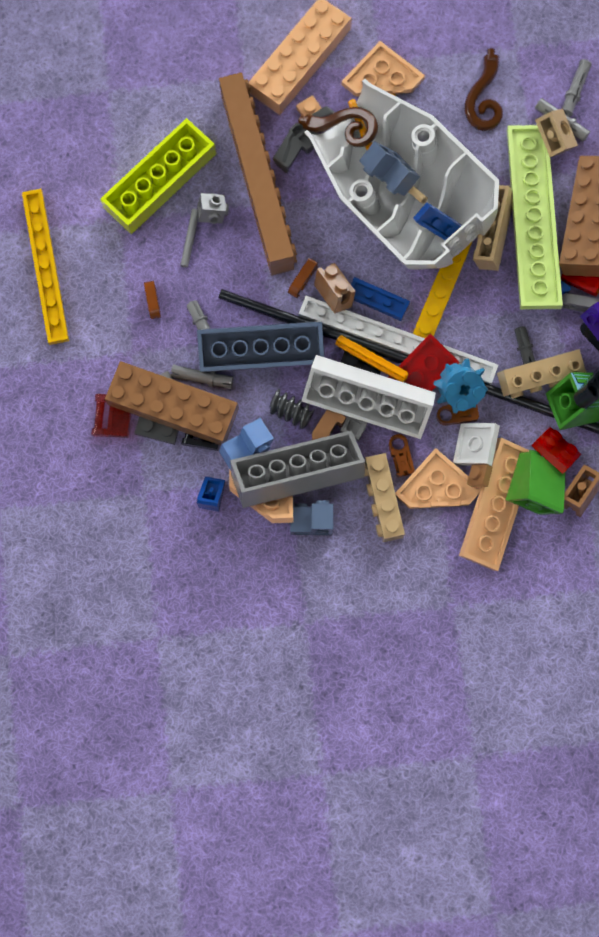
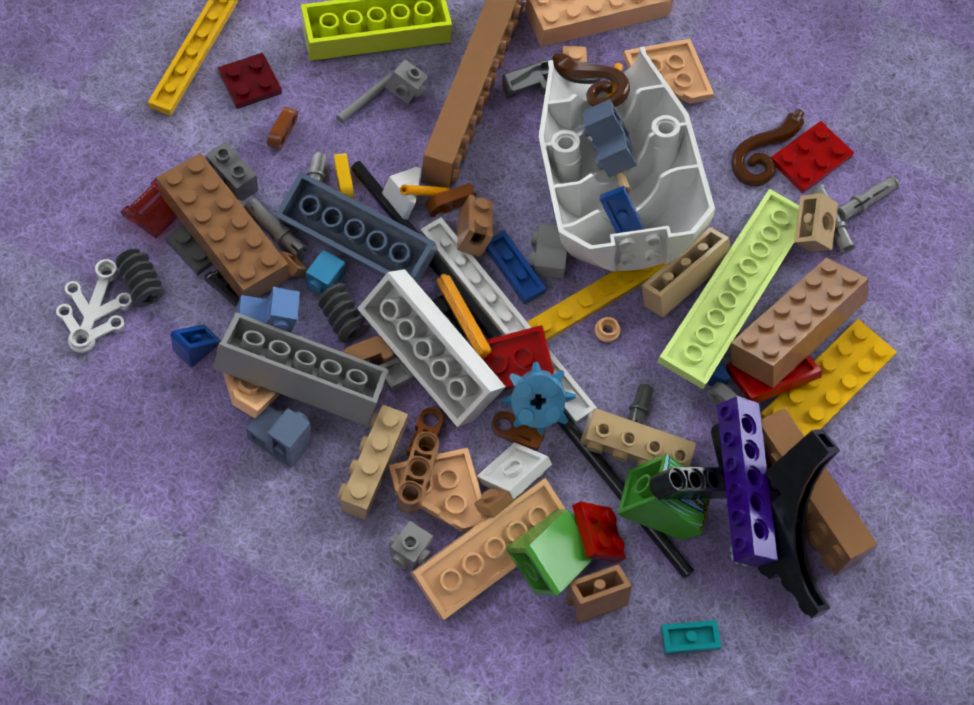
camera: 20 degrees right, 15 degrees down
none -> white plant [56,259,133,353]
none -> dark grey piece [115,248,165,307]
none -> flat silver brick [205,142,258,200]
none -> dark red plate [217,52,282,109]
none -> medium nougat plate [280,251,308,278]
none -> dark azure brick [306,250,345,294]
none -> yellow piece [334,153,354,199]
none -> white slope [382,167,421,220]
none -> light grey brick [389,521,433,571]
none -> medium nougat beam [397,432,439,514]
none -> light orange piece [400,185,450,196]
none -> light grey brick [529,223,567,279]
none -> light nougat plate [594,317,621,342]
none -> red plate [771,121,854,194]

